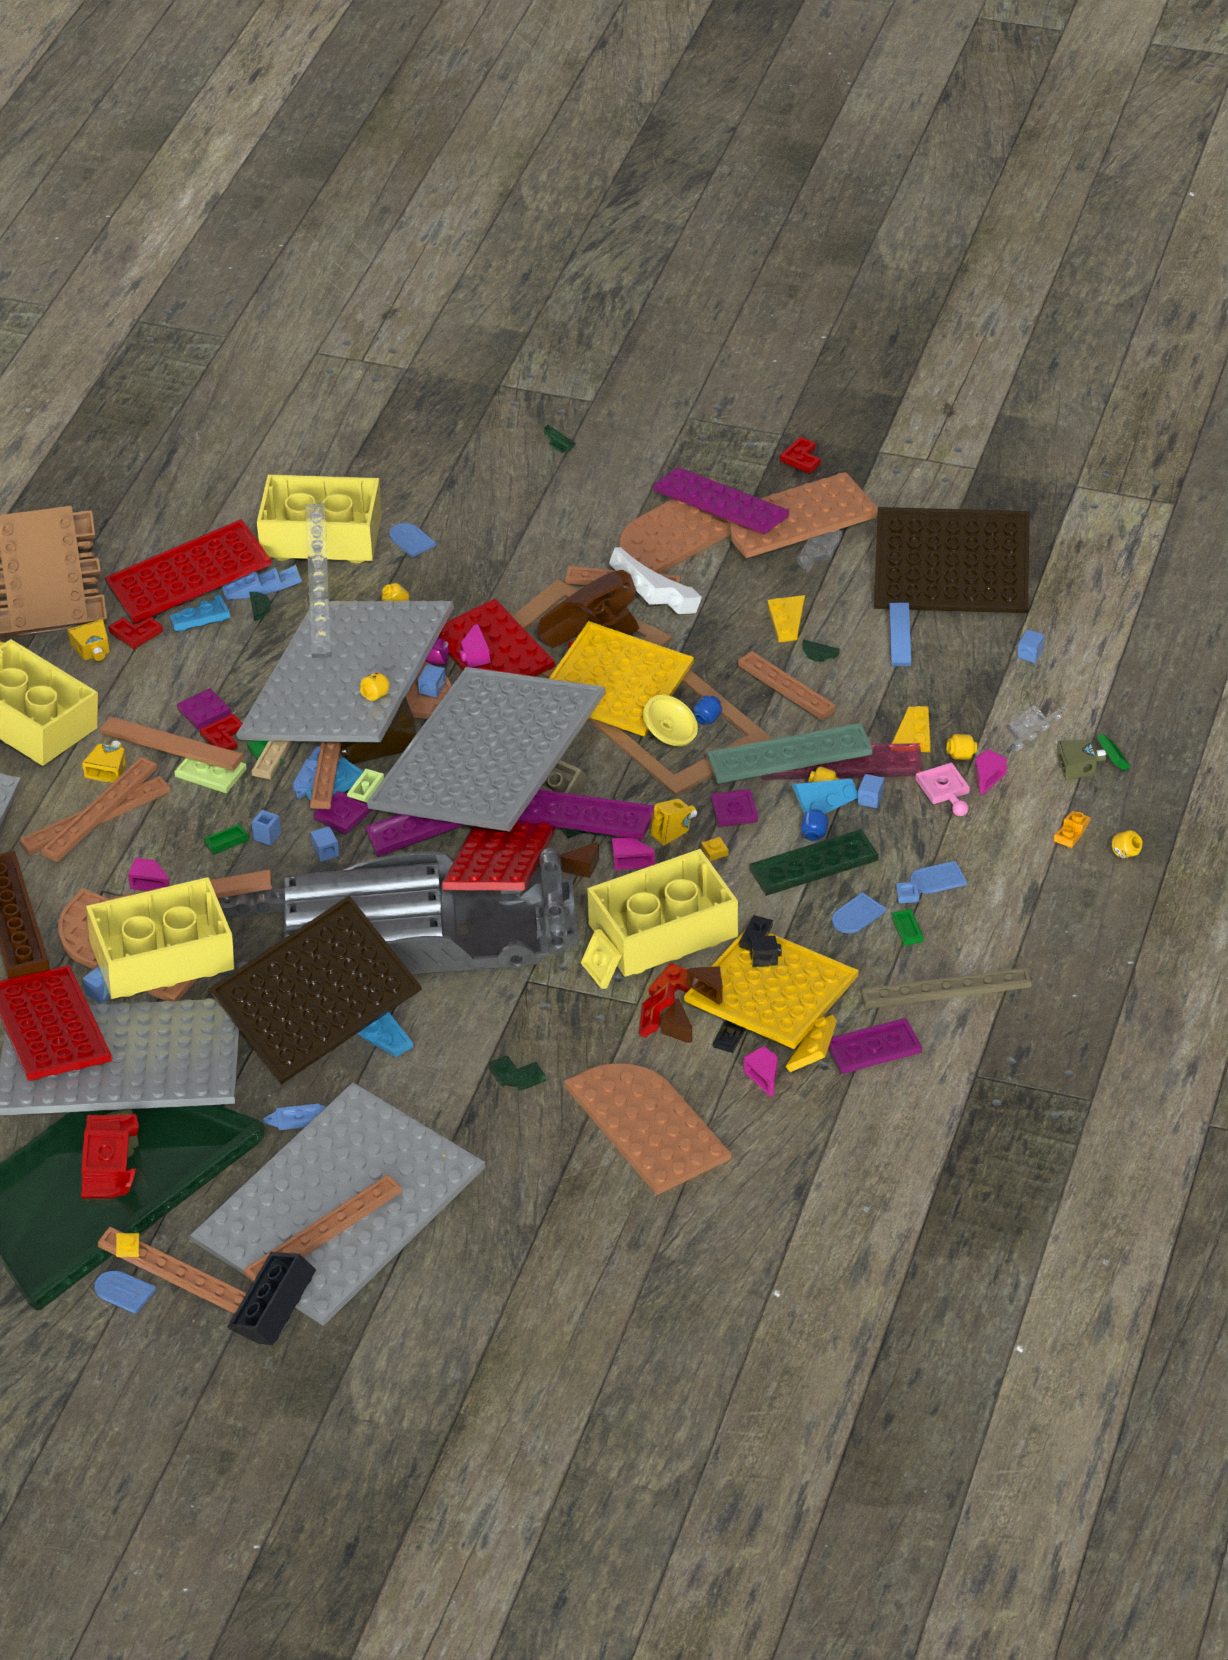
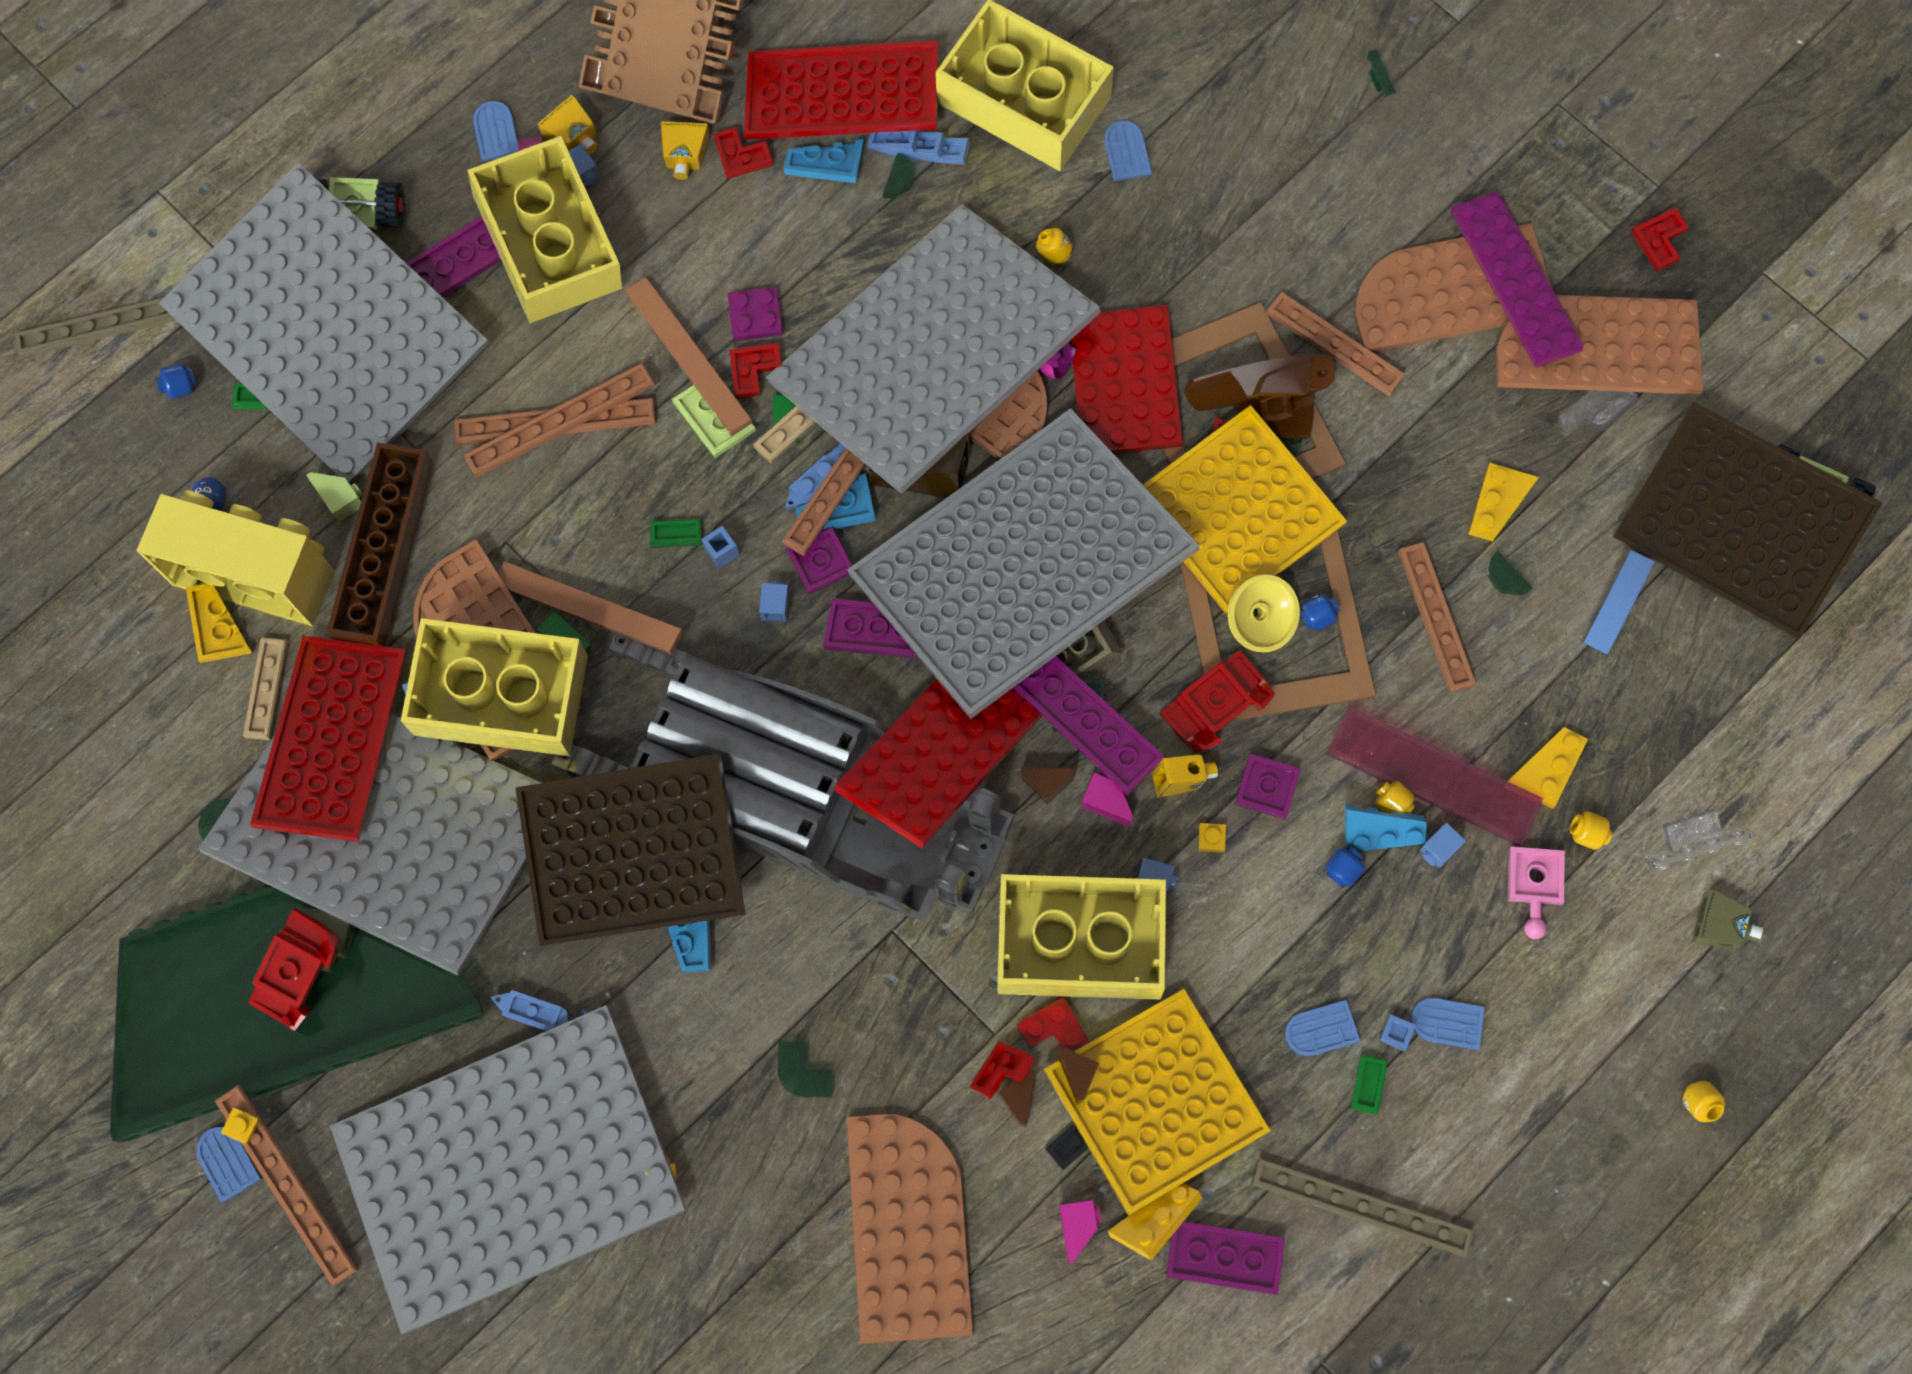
camera: 30 degrees right, 30 degrees up
yellow torso [82,741,127,783] -> none
dark pink slope [128,857,170,891] -> none
black slope [227,1252,316,1346] -> none
nougat tile [244,1174,402,1282] -> none
clear plate [306,503,332,658] -> none
yellowish green slope [347,769,384,802] -> none
yellow head [360,672,390,701] -> none
medium blue brick [418,664,446,698] -> none
dark pink slope [459,624,491,668] -> none
light yellow tile [581,929,622,989] -> none
white arch [609,547,702,614] -> none
sand green plate [707,723,872,784] -> none
black plate [739,915,773,950] -> none
clear green plate [749,829,879,896] -> none
black brick [750,936,782,967] -> none
dark pink slope [975,749,1007,795] -> none
medium blue brick [1017,630,1045,663] -> none
light orange slope [1053,811,1091,848] -> none
green tile [1097,733,1130,771] -> none
none -> red piece [1159,650,1275,752]

